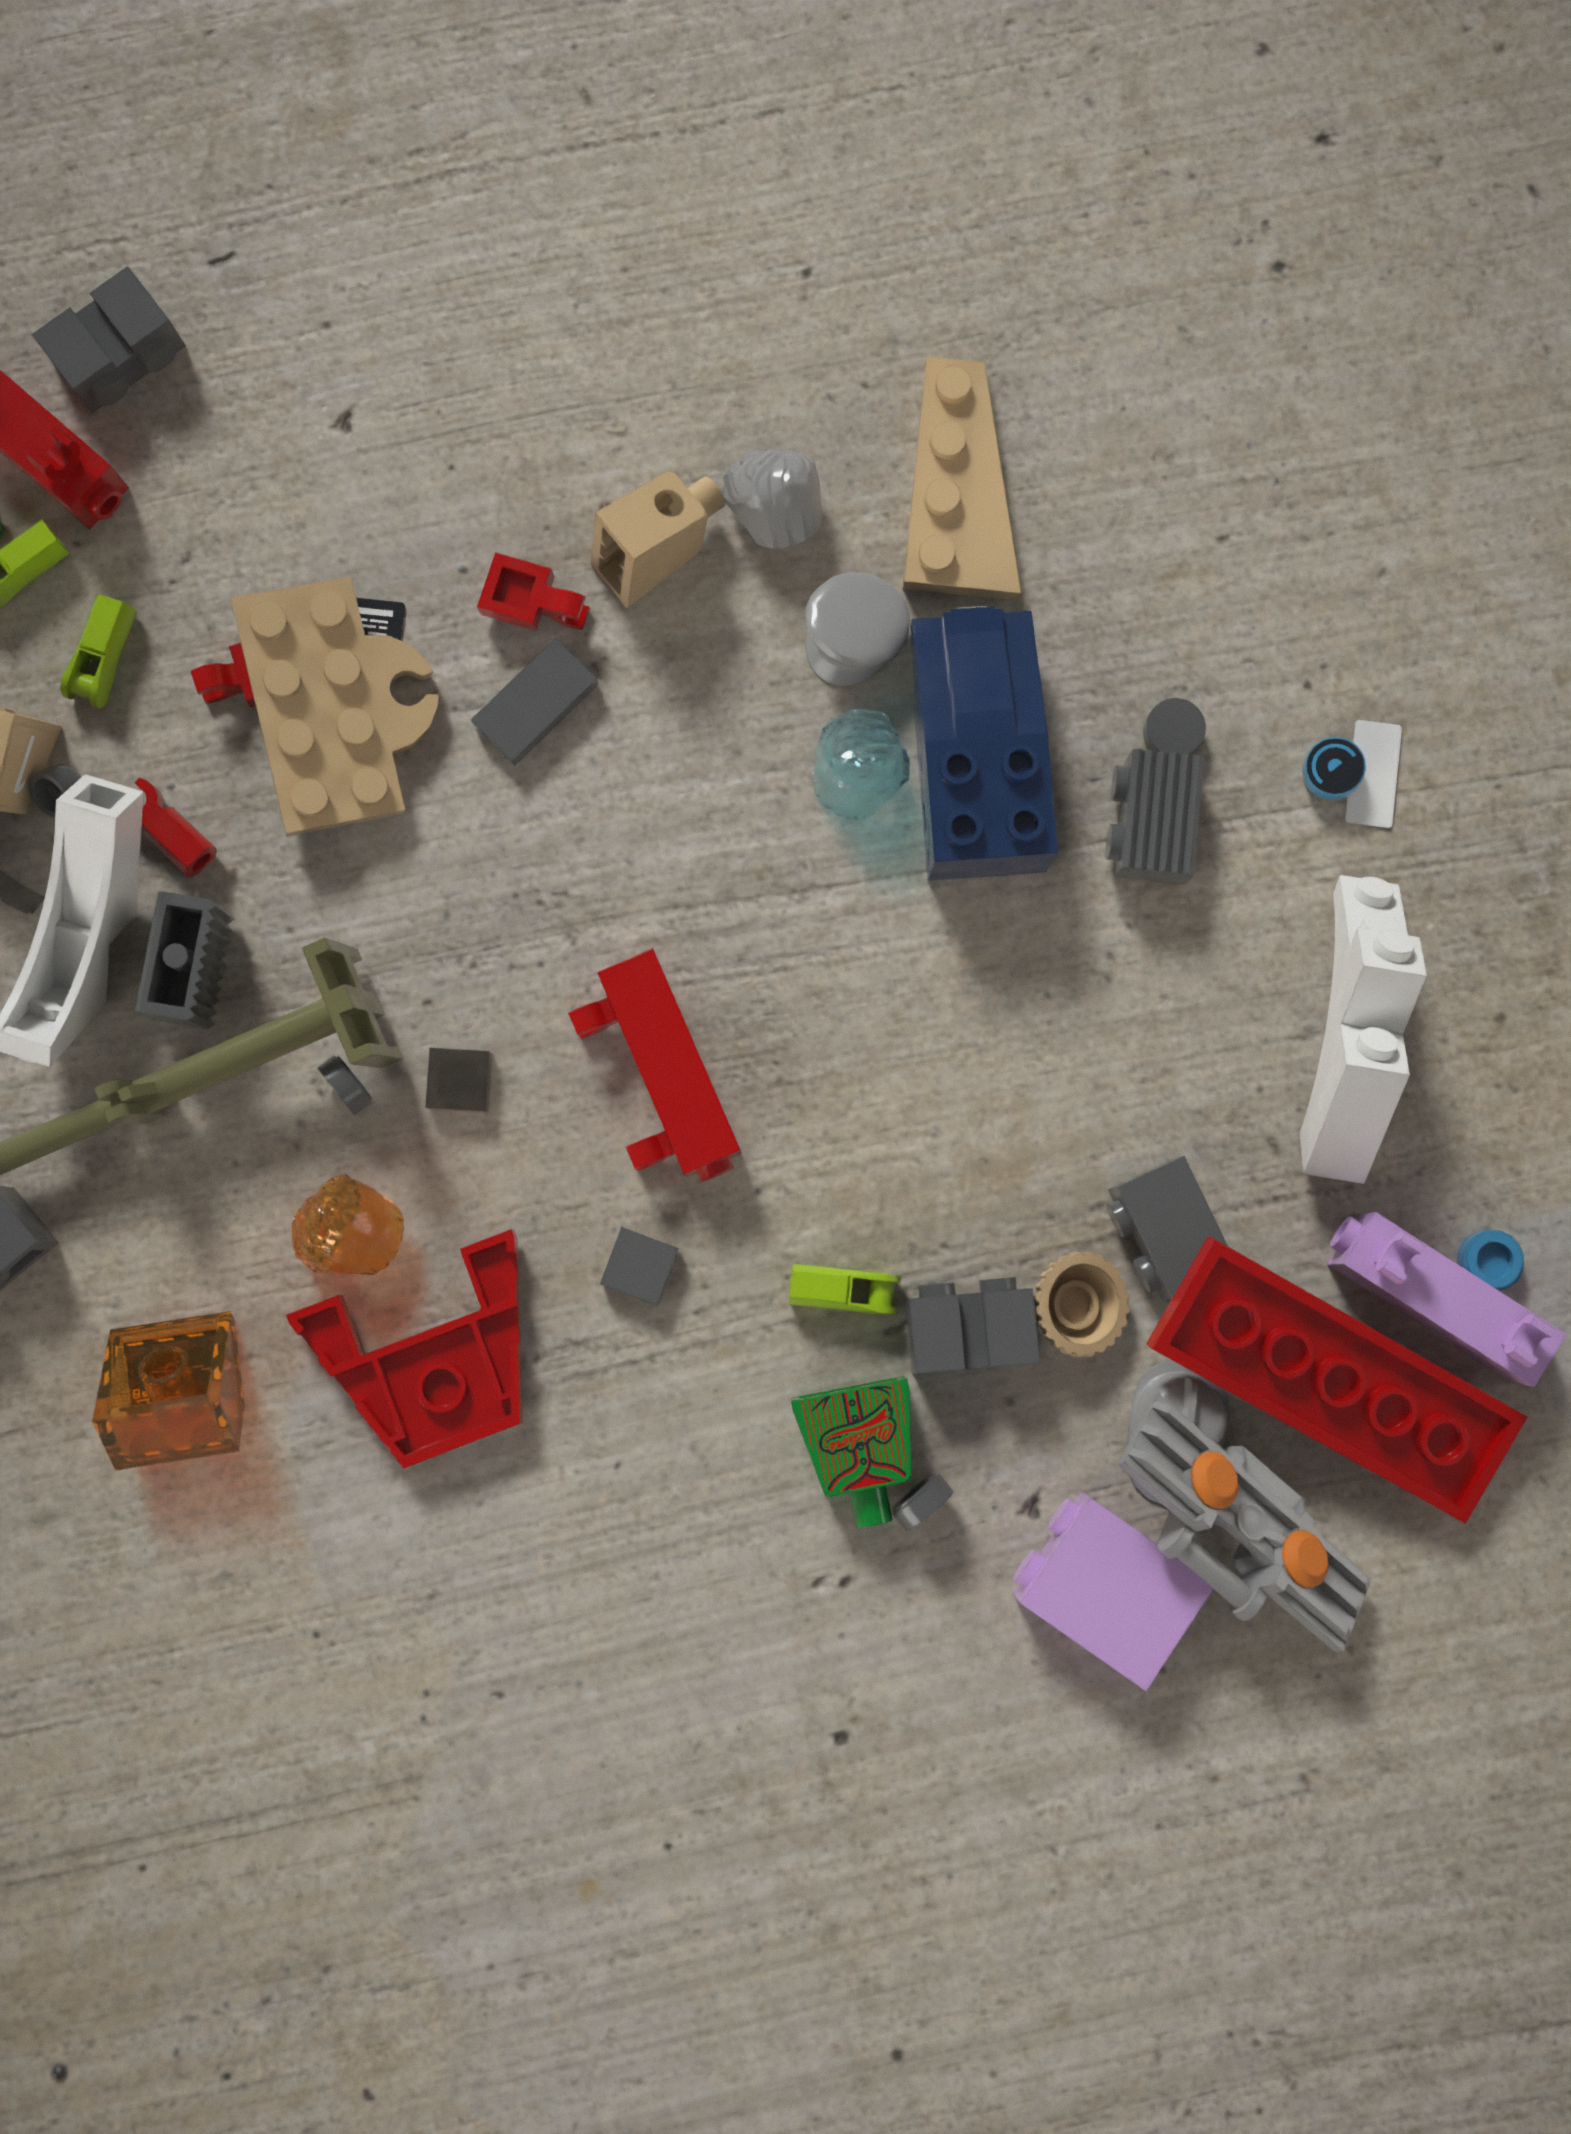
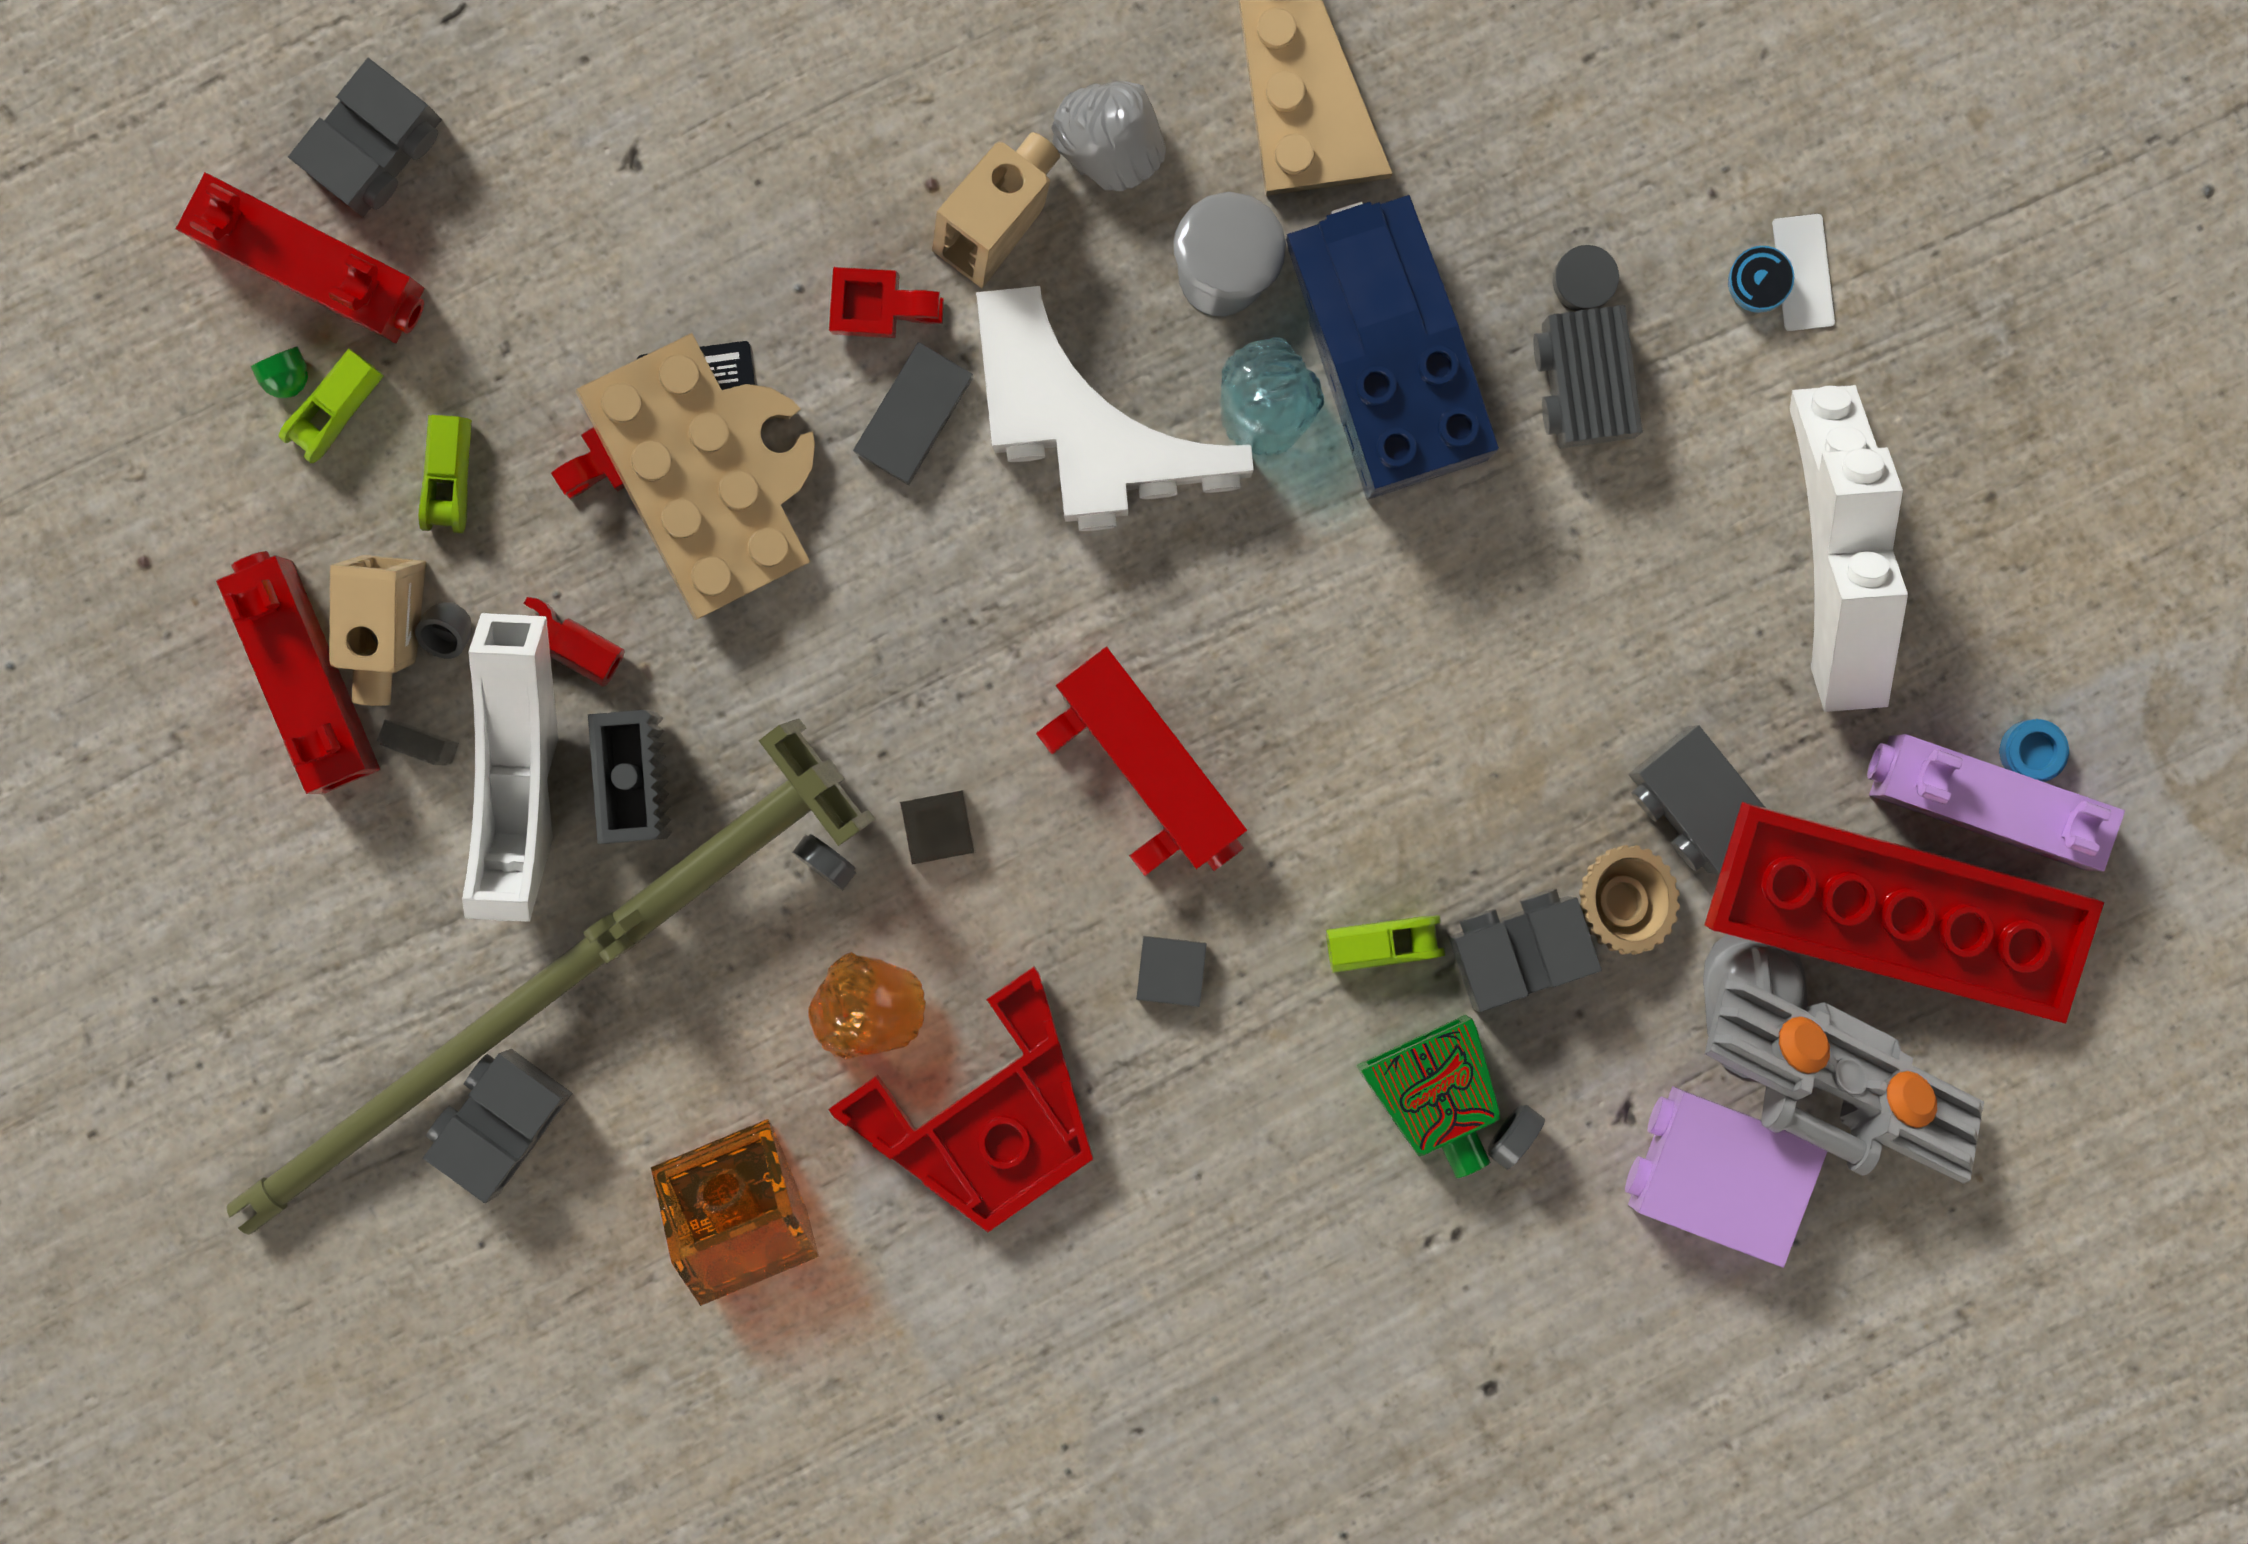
camera: 10 degrees left, 5 degrees up
none -> white arch [976,286,1254,531]

